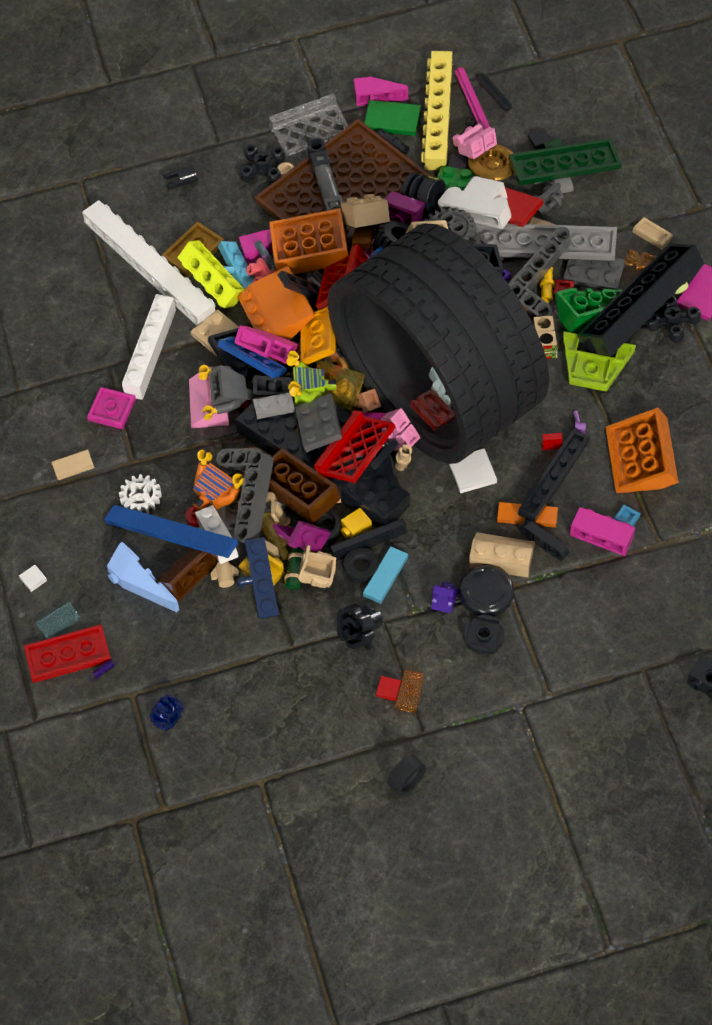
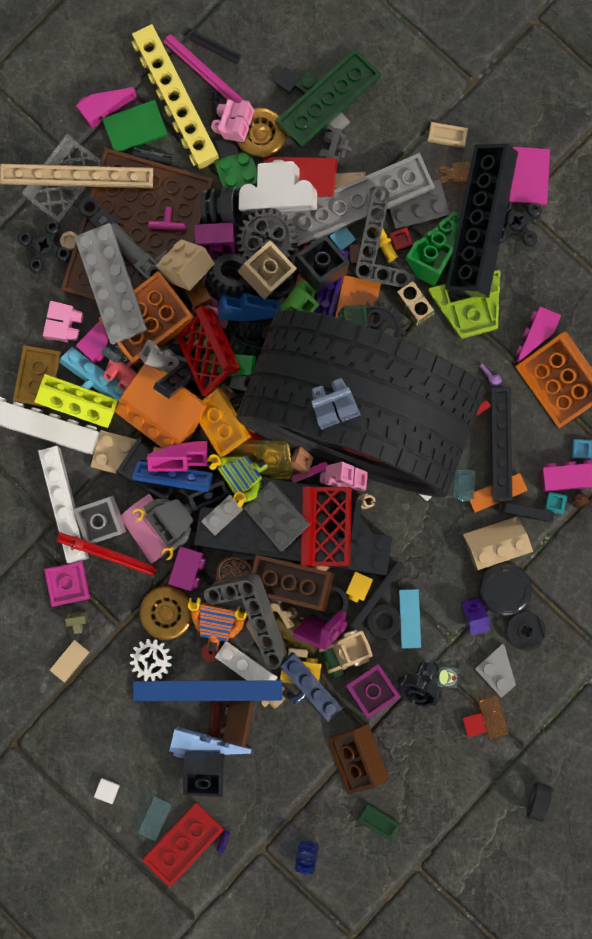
camera: 35 degrees left, 25 degrees up
none -> tan tile [0,164,153,188]
none -> bright pink hips [43,301,84,343]
none -> red axle [56,532,157,576]
none -> olive tile [65,611,88,634]
none -> light grey brick [73,495,127,544]
none -> light grey plate [74,223,148,344]
none -> light grey leg [139,339,179,371]
none -> pearl gold wheel [139,586,192,640]
none -> dark pink piece [148,207,186,231]
none -> magenta brick [168,547,207,592]
none -> black brick [183,752,224,797]
none -> clear red axle [208,701,222,737]
none -> sand blue hips [311,378,361,429]
none -> reddish brown slope [327,724,390,794]
none -> medium azure tile [330,227,356,250]
none -> magenta brick [346,663,400,719]
none -> dark green tile [357,803,401,841]
none -> tile [437,667,459,688]
none -> clear light blue brick [454,470,476,501]
none -> light grey wing [474,644,516,698]
none -> dark pink slope [515,307,561,363]
none -> teal tile [544,491,567,515]
none -> reddish brown plate [572,493,590,509]

